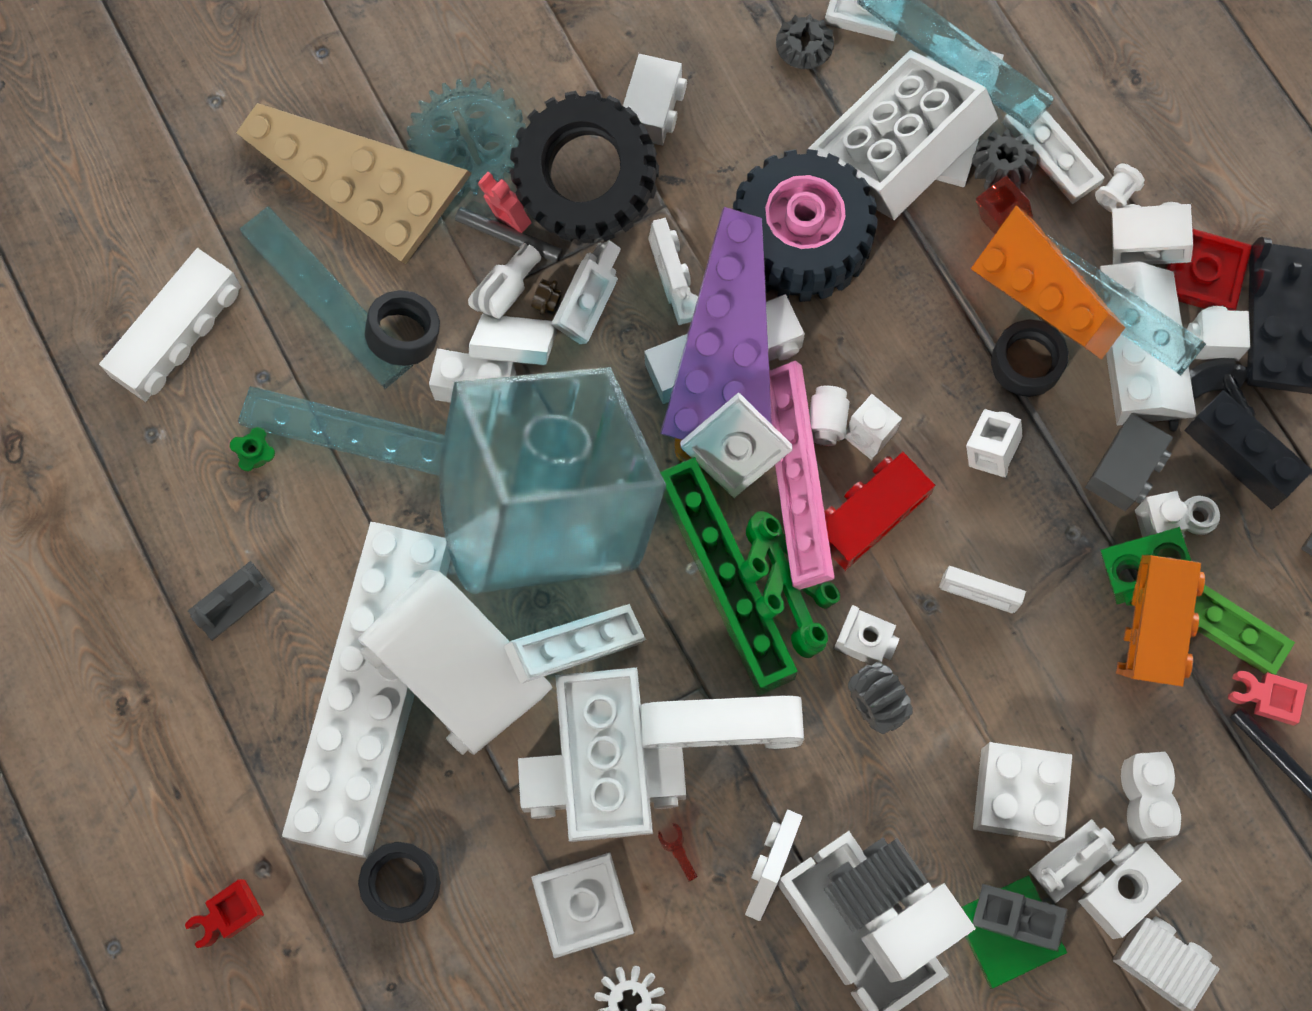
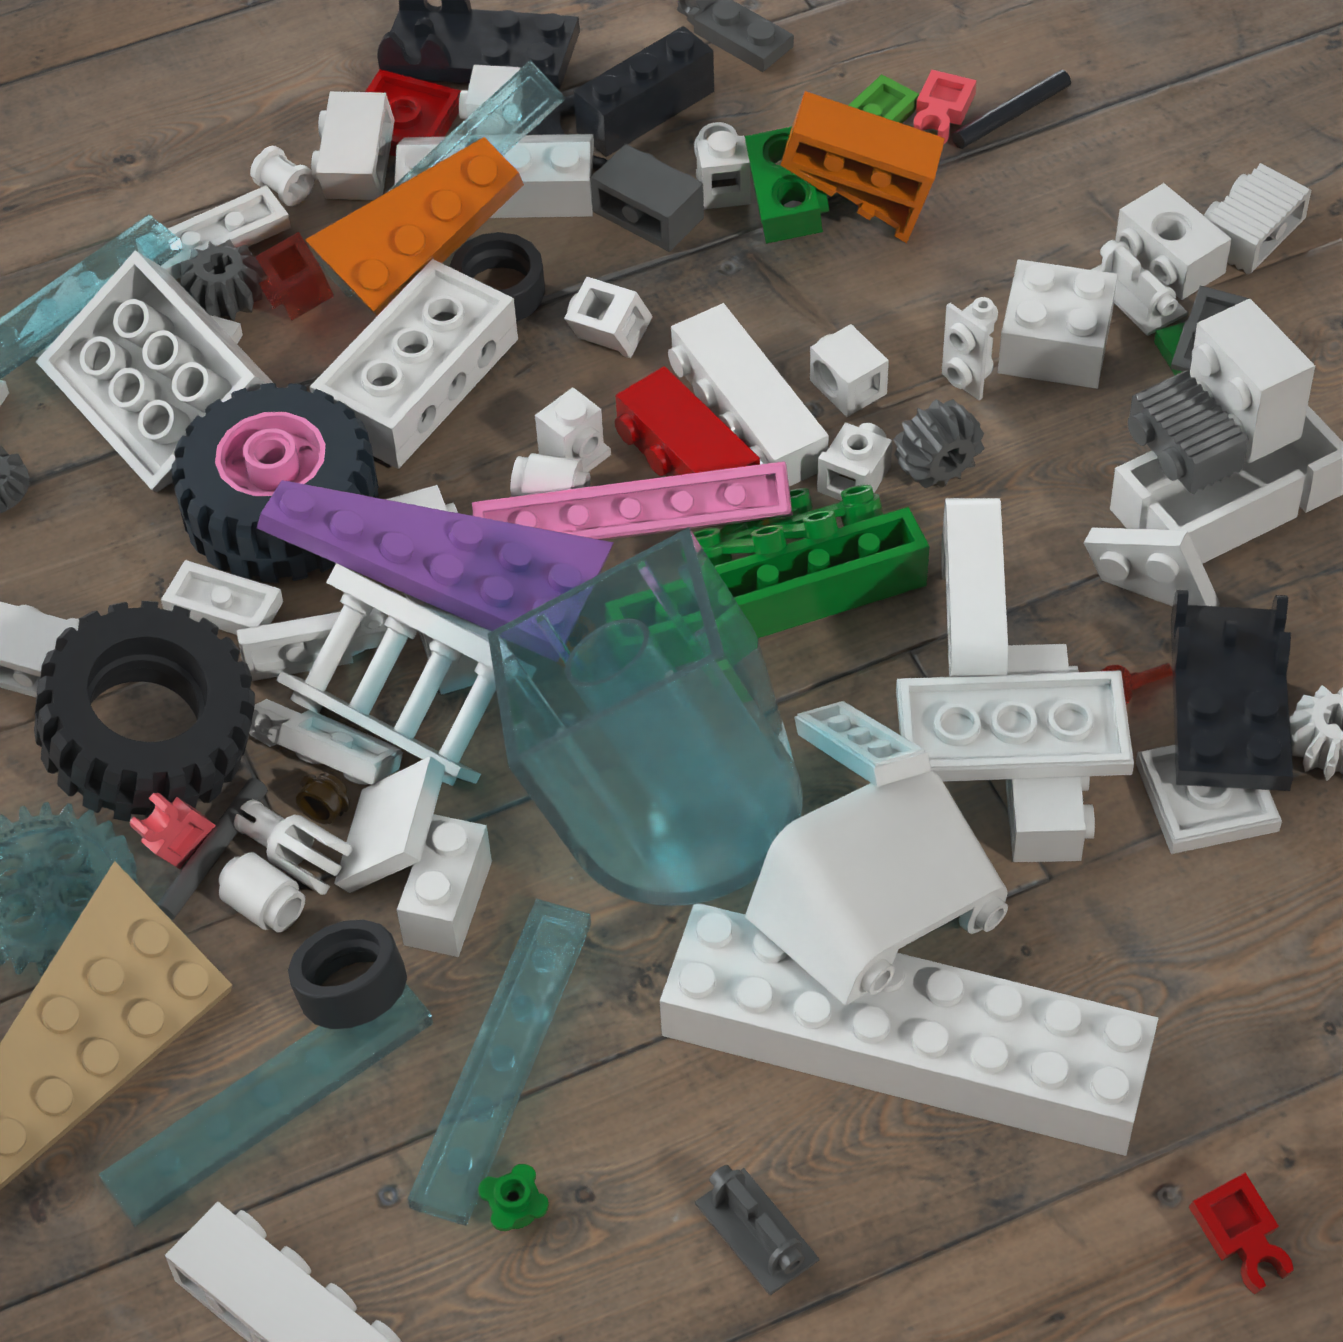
camera: 85 degrees left, 20 degrees down
black tyre [358,841,441,924] -> none
white tile [681,392,792,498] -> none
white tile [939,566,1026,614] -> none
white brick [1121,752,1181,842] -> none
none -> white plate [161,560,283,635]
none -> white brick [219,852,305,932]
none -> white fence [276,563,536,786]
none -> white brick [310,259,518,469]
none -> white brick [668,303,829,486]
none -> white brick [810,324,889,417]
none -> white hinge [942,297,998,400]
none -> black hinge [1171,590,1293,791]

